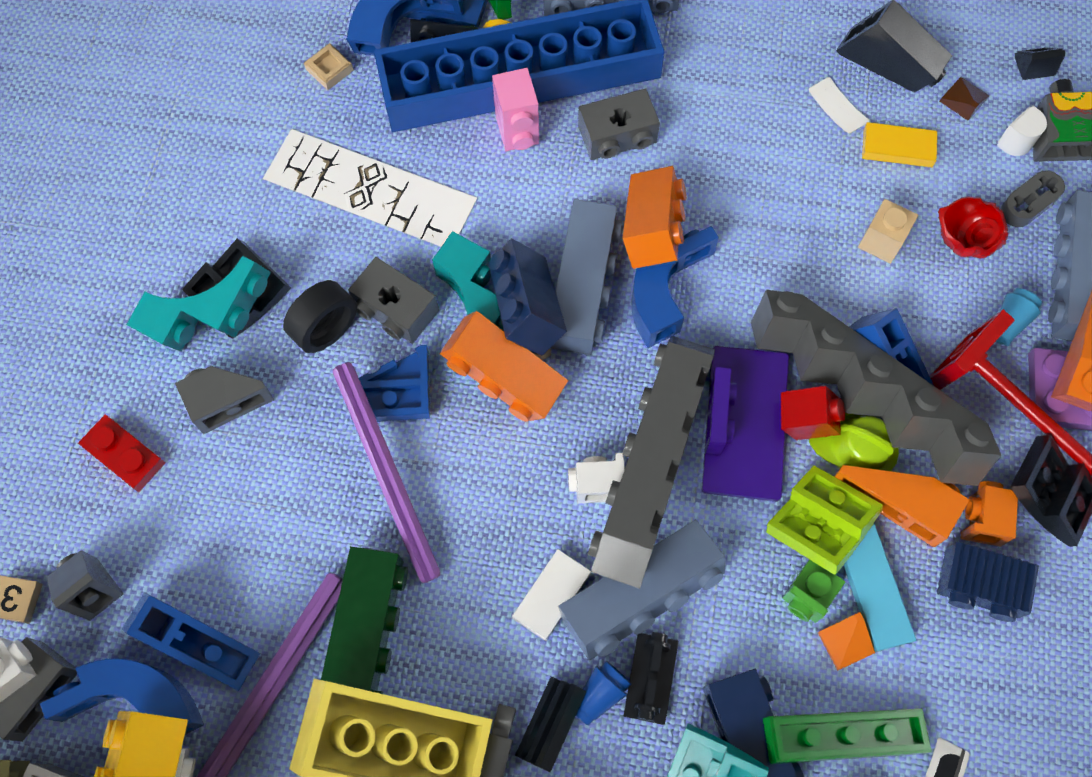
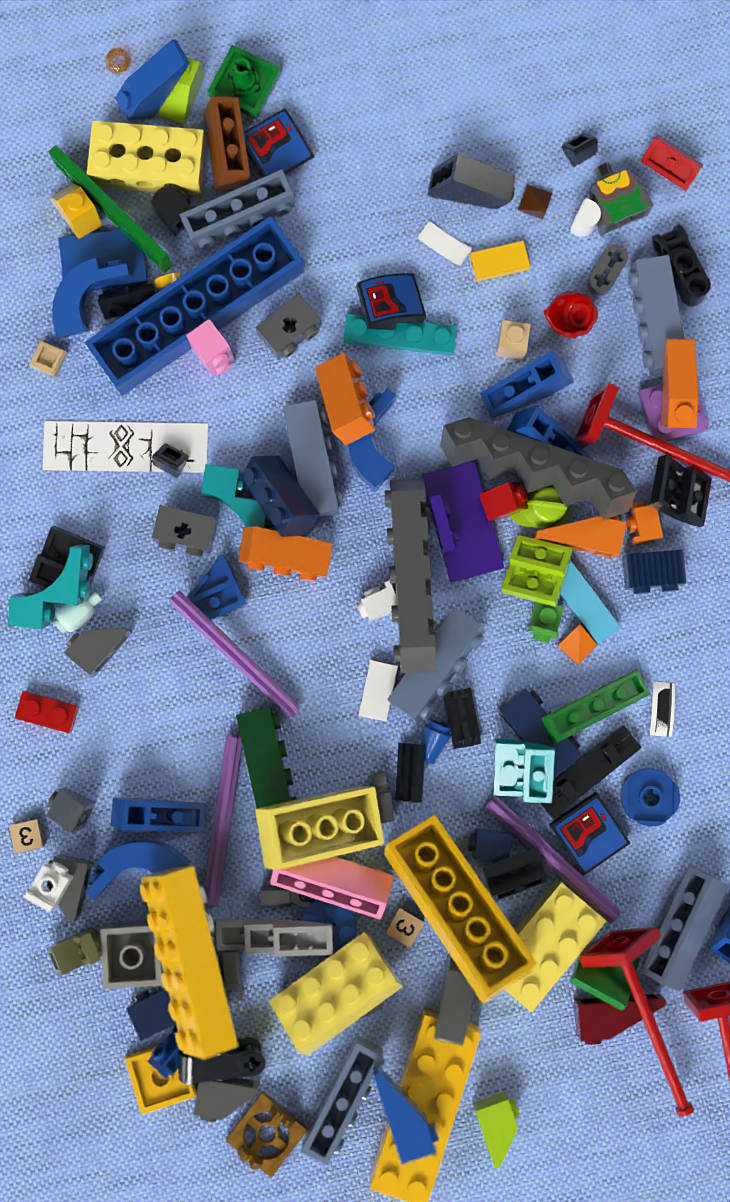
camera: 25 degrees left, 15 degrees up
black tyre [283,280,358,353] -> none
dark azure cone [996,288,1042,346] -> none
none -> light aqua plant [53,592,102,634]
none -> black slope [152,443,189,478]
none -> teal plate [343,313,457,356]
none -> slope [356,273,426,330]
none -> blue slope [480,351,574,418]

